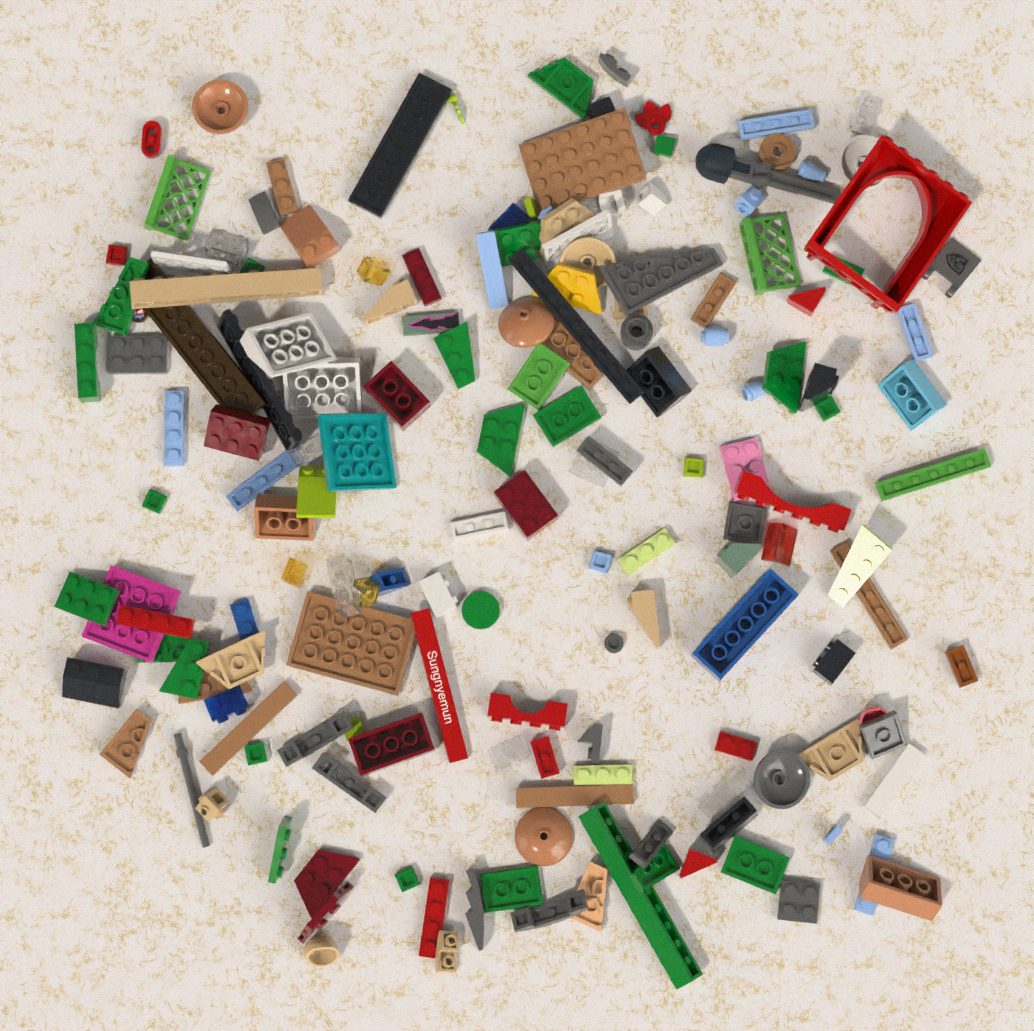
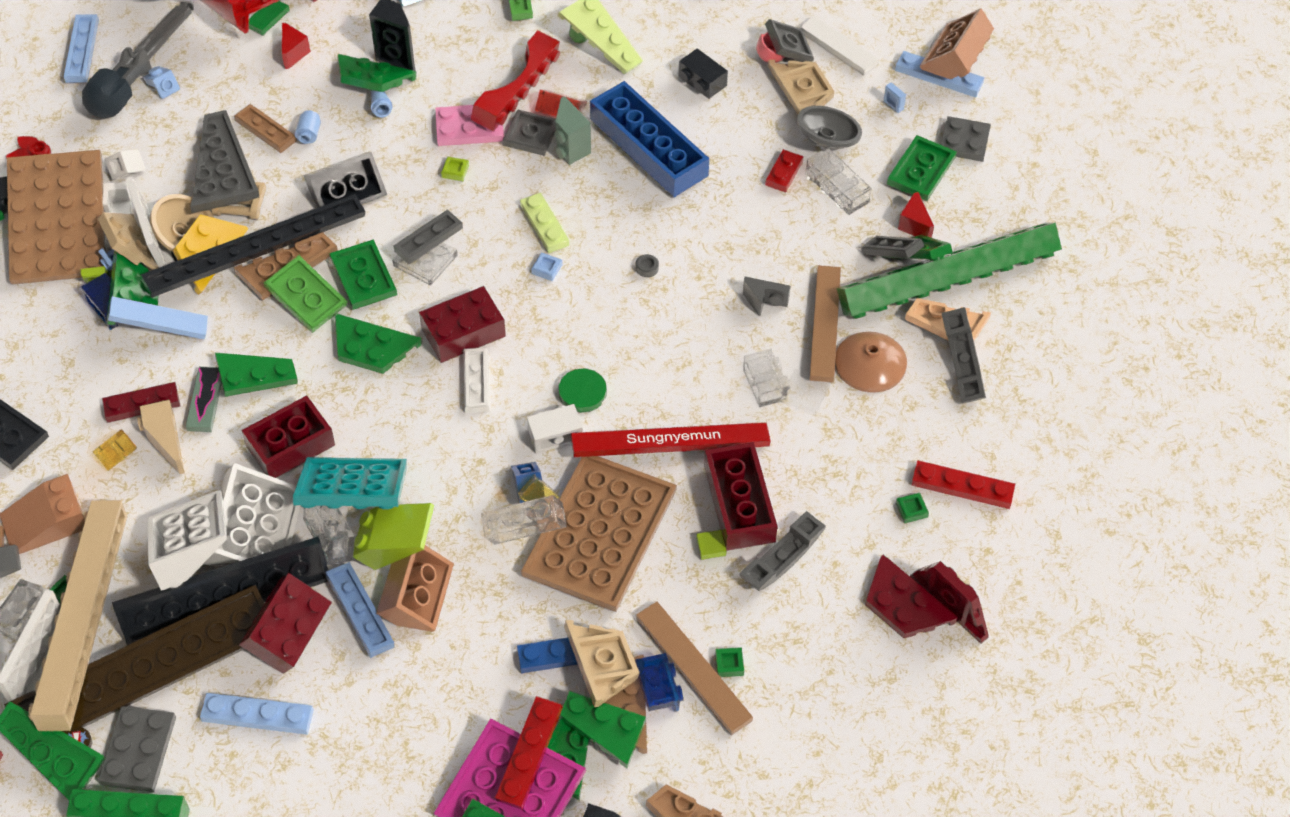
camera: 85 degrees left, 25 degrees down
green tile [142,489,168,515] -> none
dark grey bar [174,733,210,848] -> none
tan brick [195,787,230,822] -> none
green wing [268,816,292,884] -> none
dark grey slope [277,711,354,767] -> none
clear yellow panel [281,558,307,588] -> none
tan hat [303,934,339,967] -> none
tan slope [435,930,459,974] -> none
dark grey slope [465,868,484,951] -> none
green tile [480,865,543,913] -> none
red arch [487,693,568,731] -> none
nougat dish [498,298,555,348] -> none
red plate [530,736,560,779] -> none
yellowish green plate [573,765,632,786] -> none
dark grey piece [620,314,653,350] -> none
tan slope [627,589,661,649] -> none
green tile [653,134,676,158] -> none
black brick [700,796,758,853] -> none
bright green fence [739,214,801,296] -> none
medium nougat plate [759,133,797,171] -> none
light blue cone [797,160,826,182] -> none
green tile [814,396,841,422] -> none
medium nougat tile [830,541,908,650] -> none

